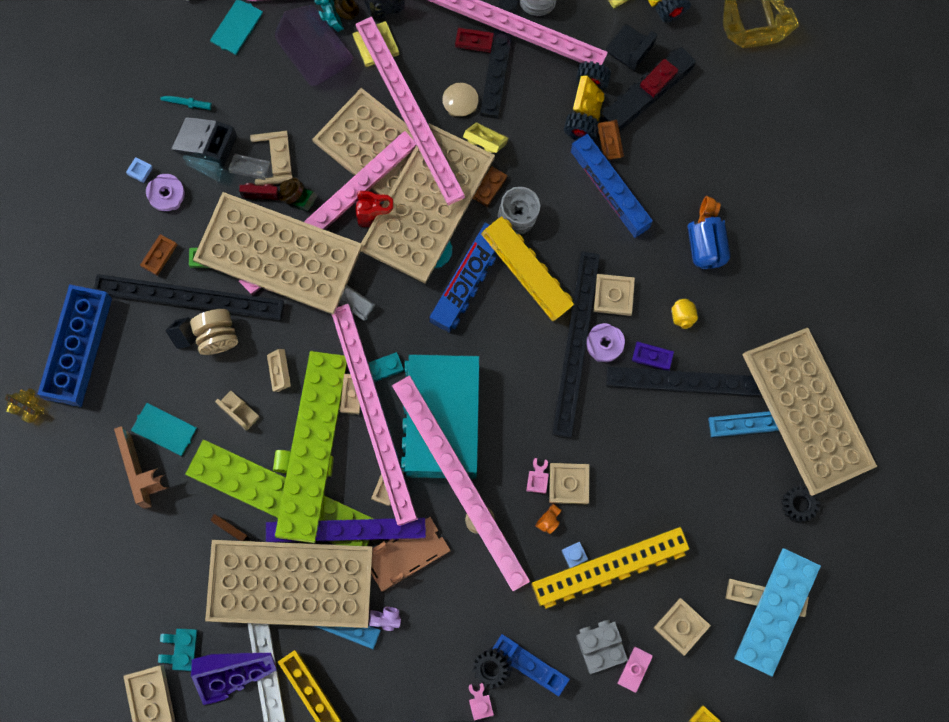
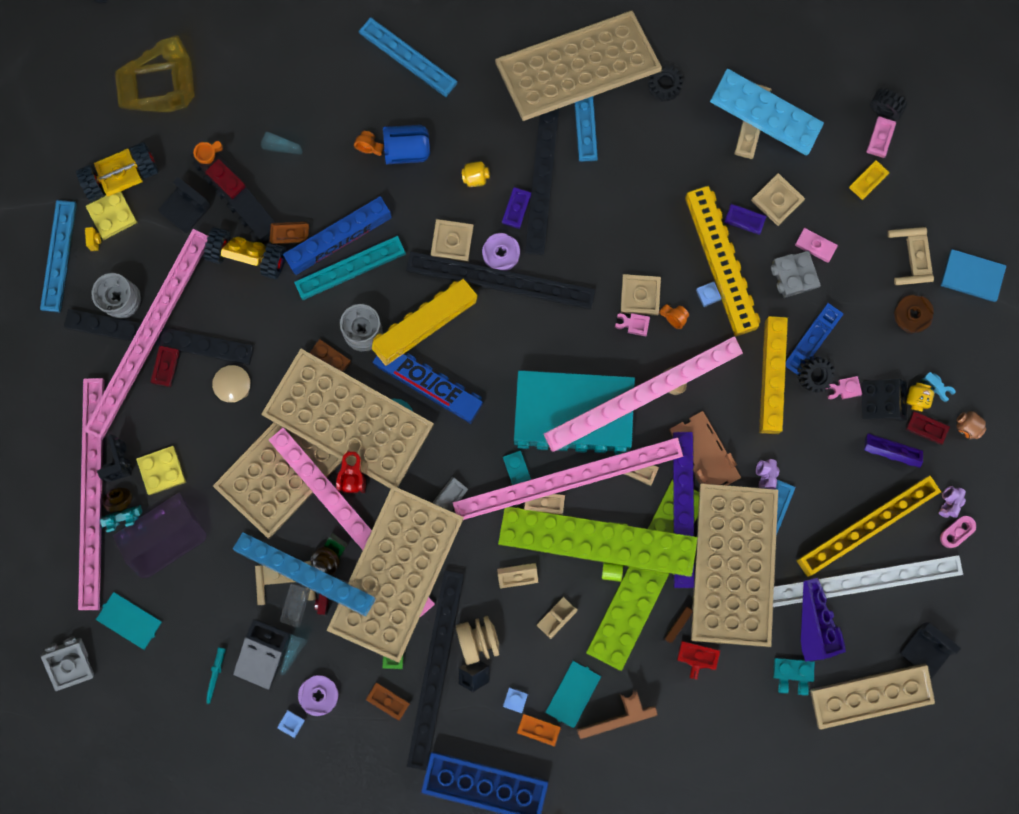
camera: 85 degrees left, 5 degrees up
bright pink plate [355,17,465,206] -> none
light yellow plate [463,122,509,153] -> none
none -> orange piece [193,141,223,164]
none -> dark azure plate [233,532,376,617]
none -> clear light blue slope [261,132,303,154]
none -> teal plate [294,236,406,300]
none -> dark azure tile [359,17,457,97]
none -> light blue plate [503,688,528,713]
none -> orange plate [517,714,561,746]
none -> red plate [677,641,720,680]
none -> dark purple plate [724,204,767,235]
none -> yellow brick [759,316,788,434]

